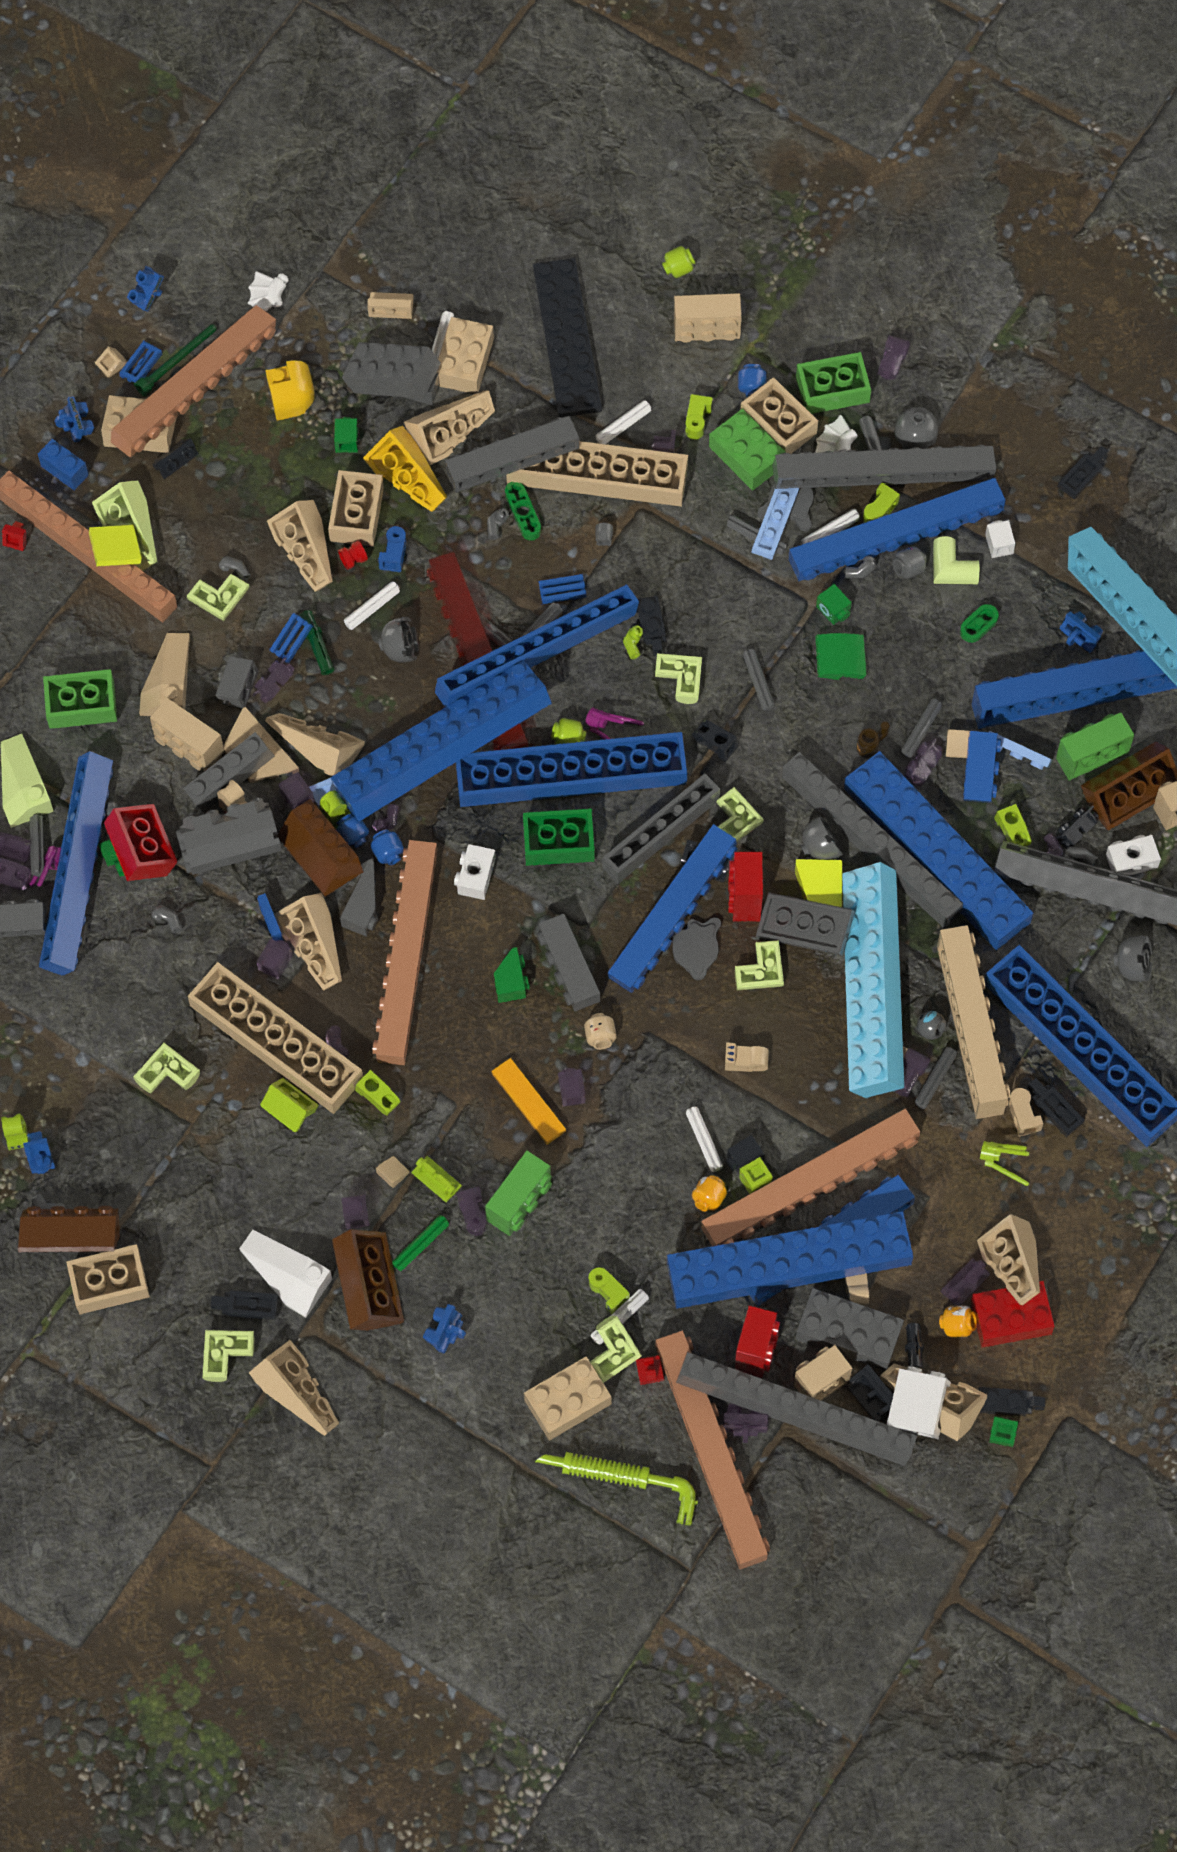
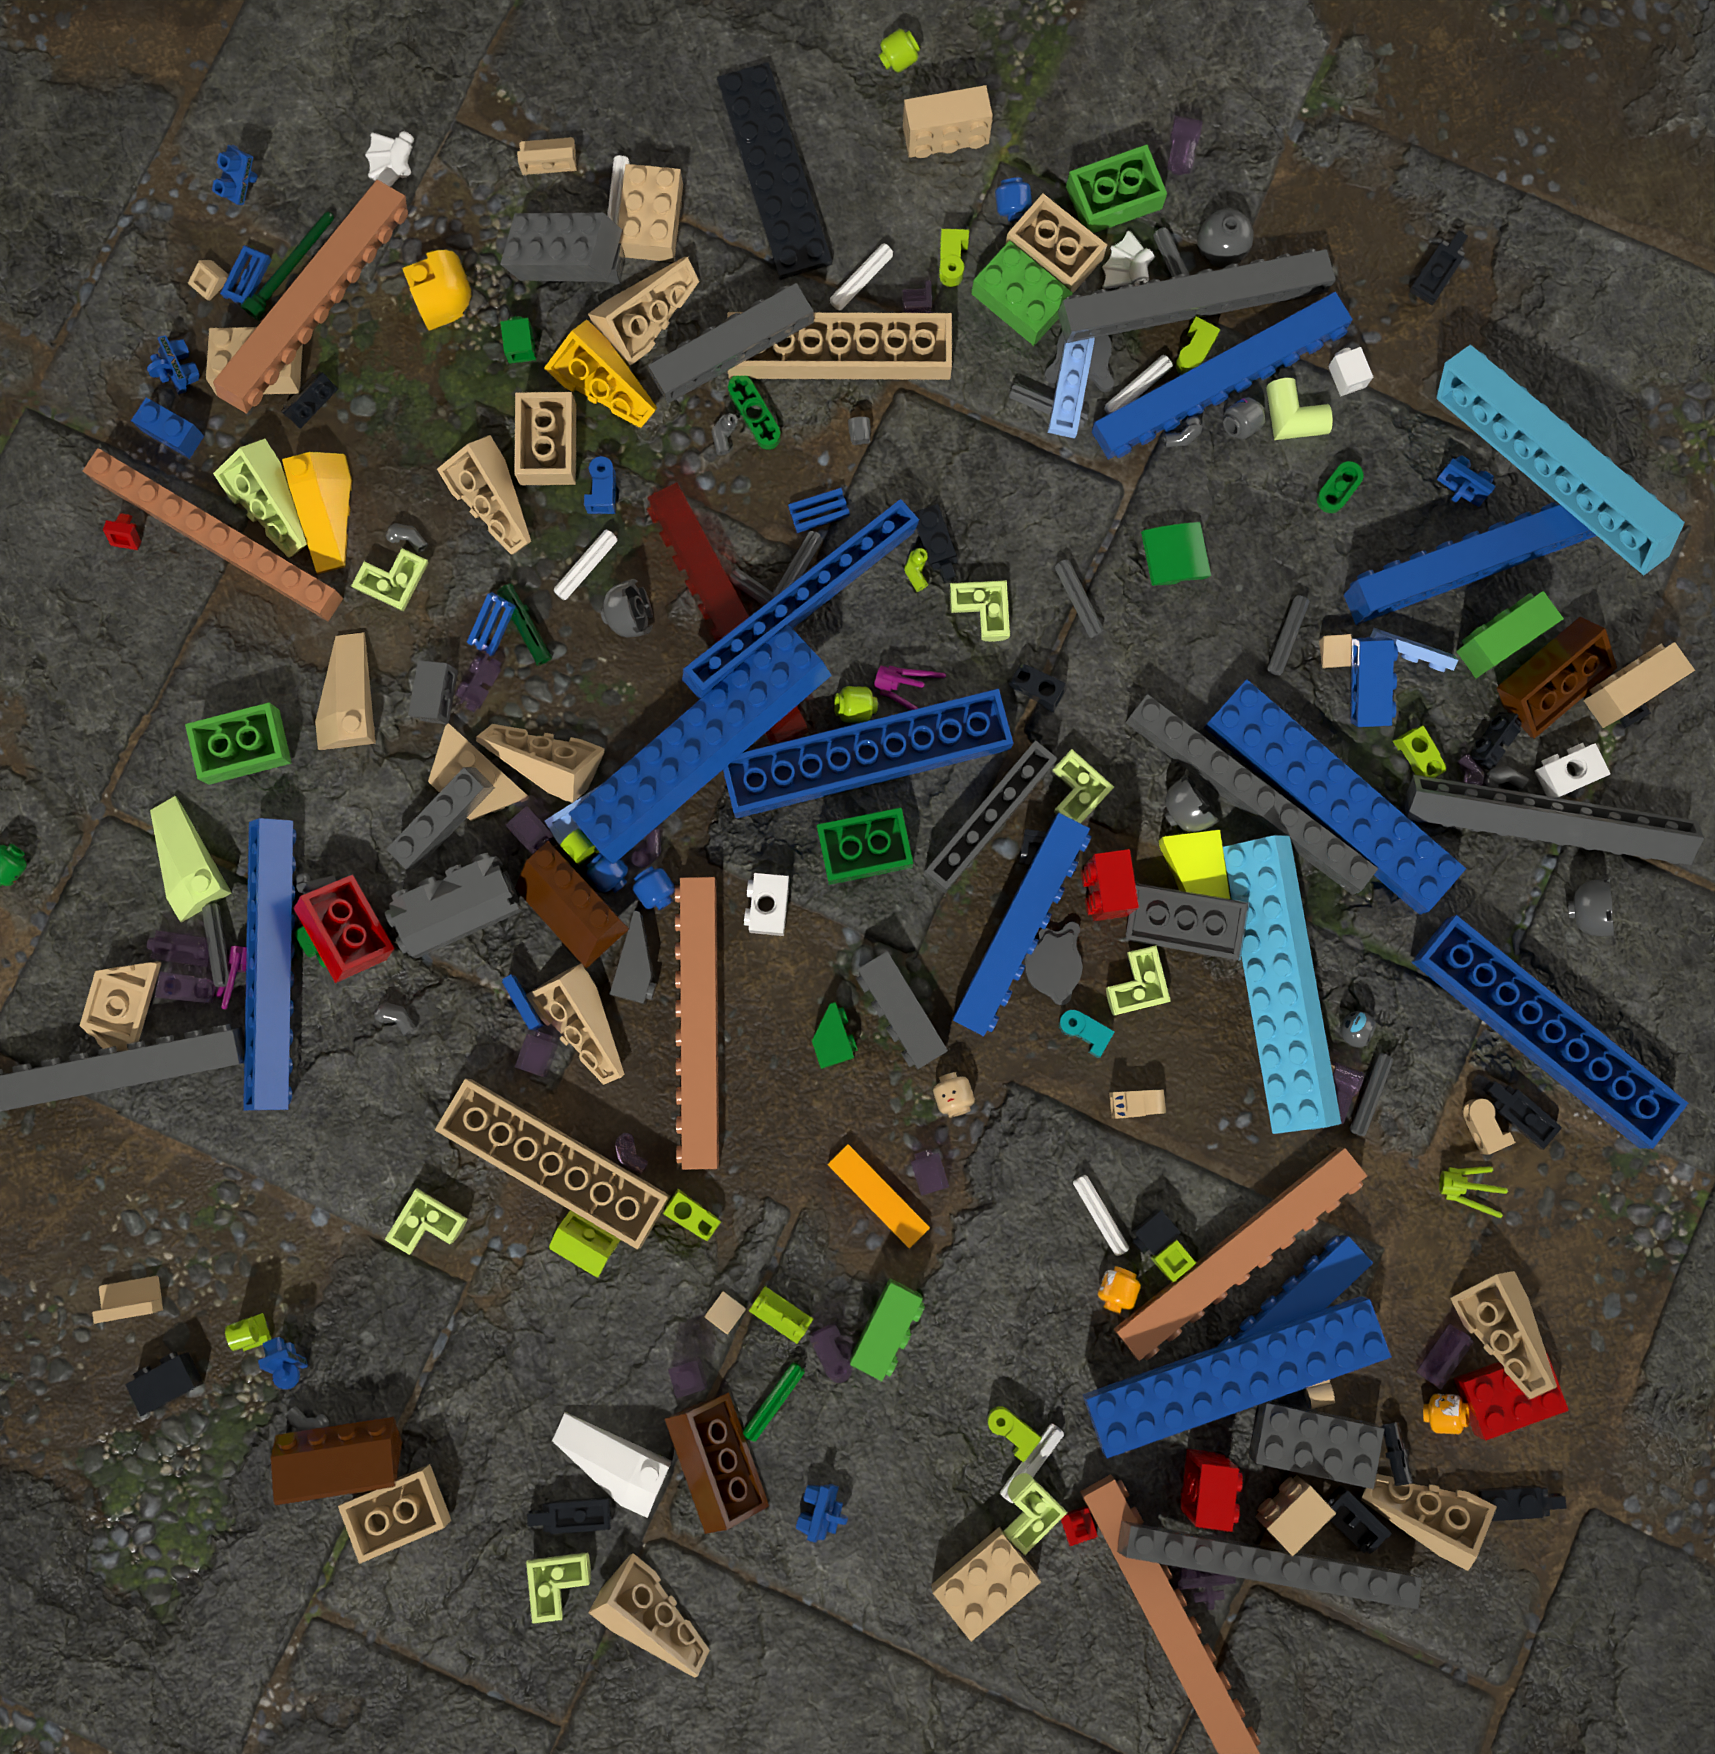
camera: 10 degrees left, 15 degrees up
neon yellow tile [89,525,142,566] -> none
tan brick [150,698,225,771] -> none
tan leg [217,780,247,813] -> none
red wheel [338,541,368,570] -> none
lime piece [535,1452,698,1526] -> none
green brick [816,584,852,625] -> none
dark brown piece [856,722,890,758] -> none
white panel [887,1366,951,1439] -> none
clear purple hinge [904,739,943,786] -> none
tan brick [937,925,1010,1119] -> none
green plate [989,1417,1018,1447] -> none
none -> yellow wedge [282,452,352,574]
none -> teal leg [1059,1010,1114,1058]

